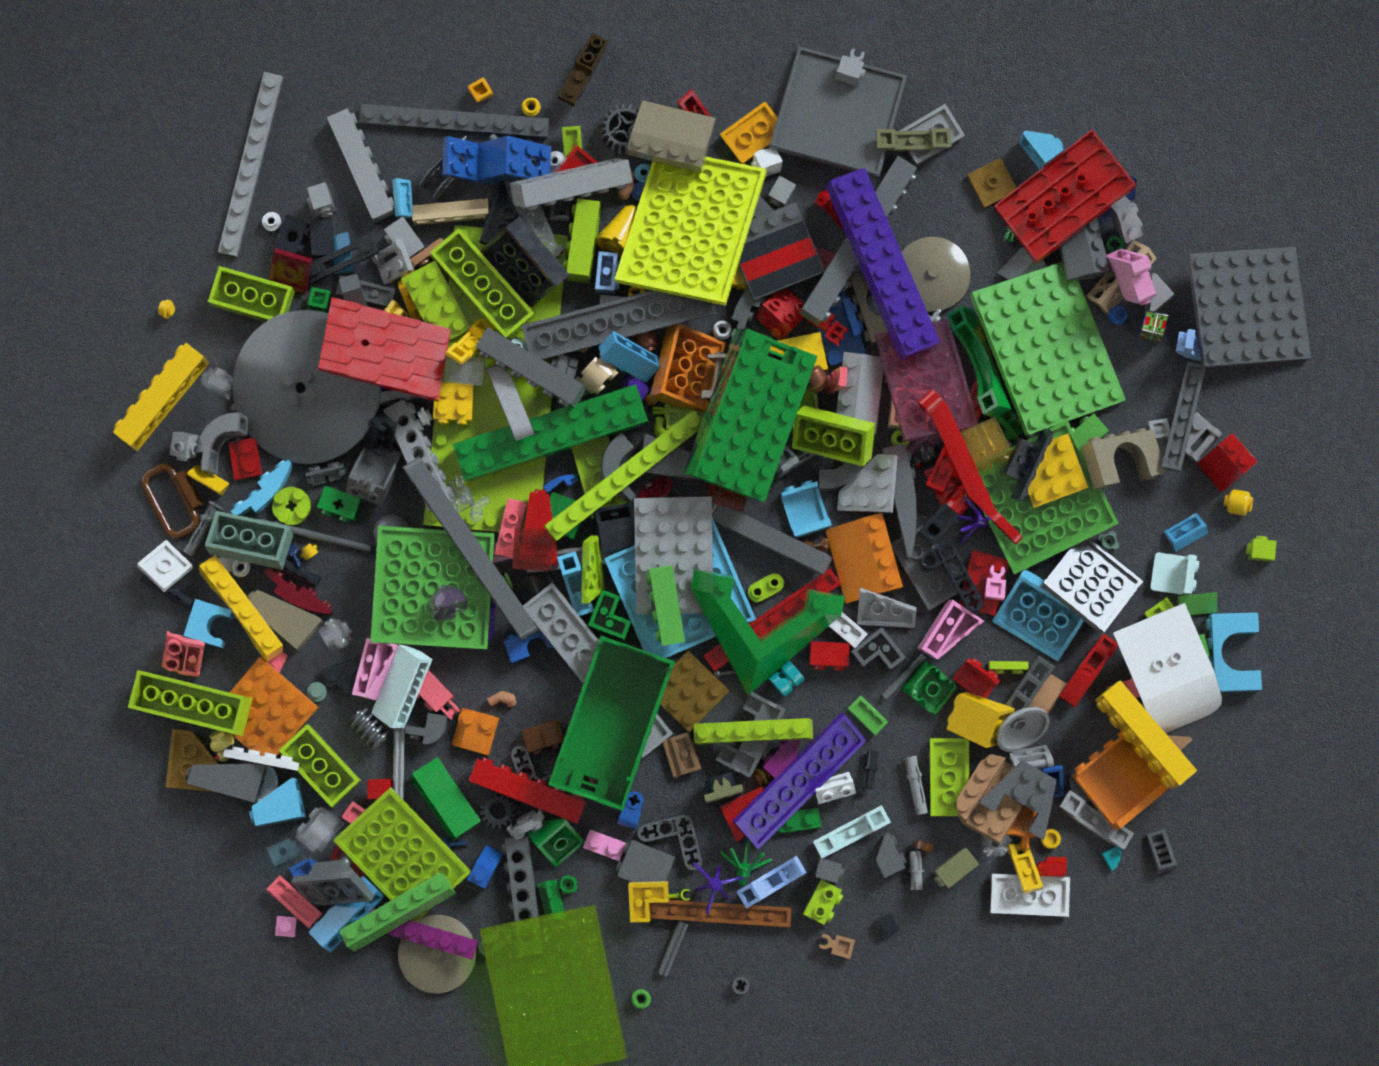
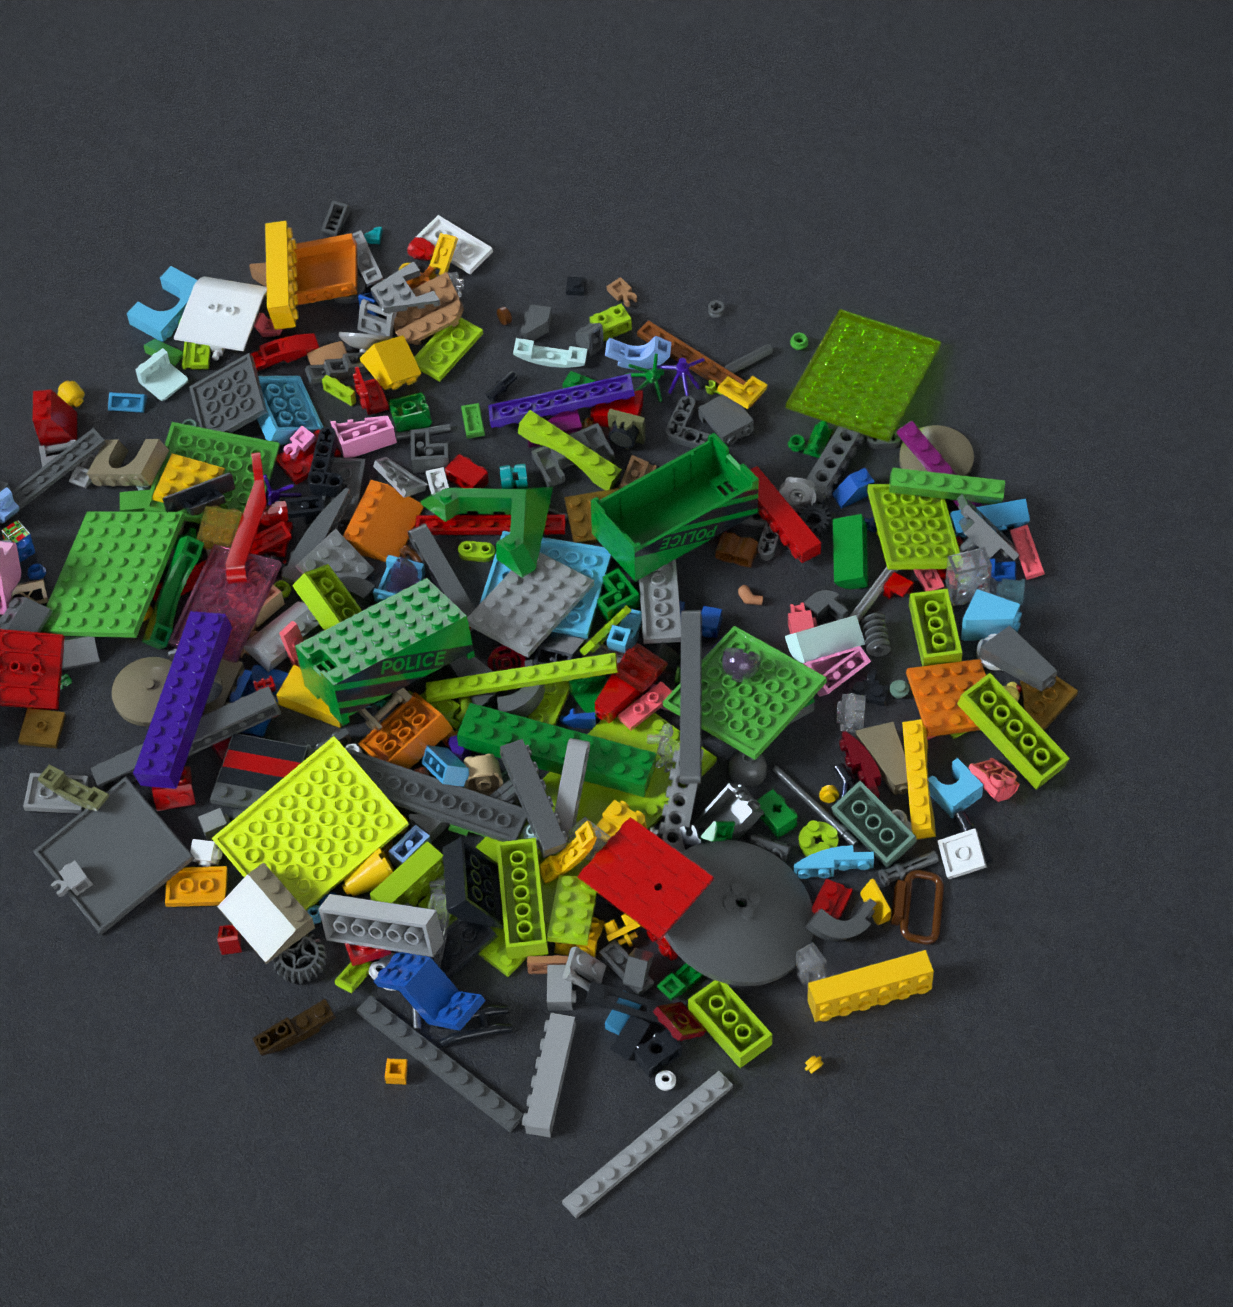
camera: 140 degrees left, 25 degrees down
light grey brick [169,432,199,461] -> none
white plate [223,747,299,771] -> none
bright pink plate [275,916,297,937] -> none
light grey brick [307,182,336,218] -> none
medium azure plate [392,178,413,219] -> none
tan fence [412,198,489,226] -> none
orange slope [452,708,499,756] -> none
yellow plate [522,98,541,117] -> none
green slope [527,819,585,867] -> none
bright pink plate [583,830,626,861] -> none
bright green brick [646,565,685,646] -> none
red bracket [754,288,805,340] -> none
white bracket [815,772,856,804] -> none
light grey pin [904,756,928,815] -> none
light grey axle [908,851,924,890] -> none
olive piece [932,847,979,889] -> none
lime brick [1246,536,1277,562] -> none
none -> clear purple cylinder [386,557,420,594]
none -> green slope [701,821,735,842]

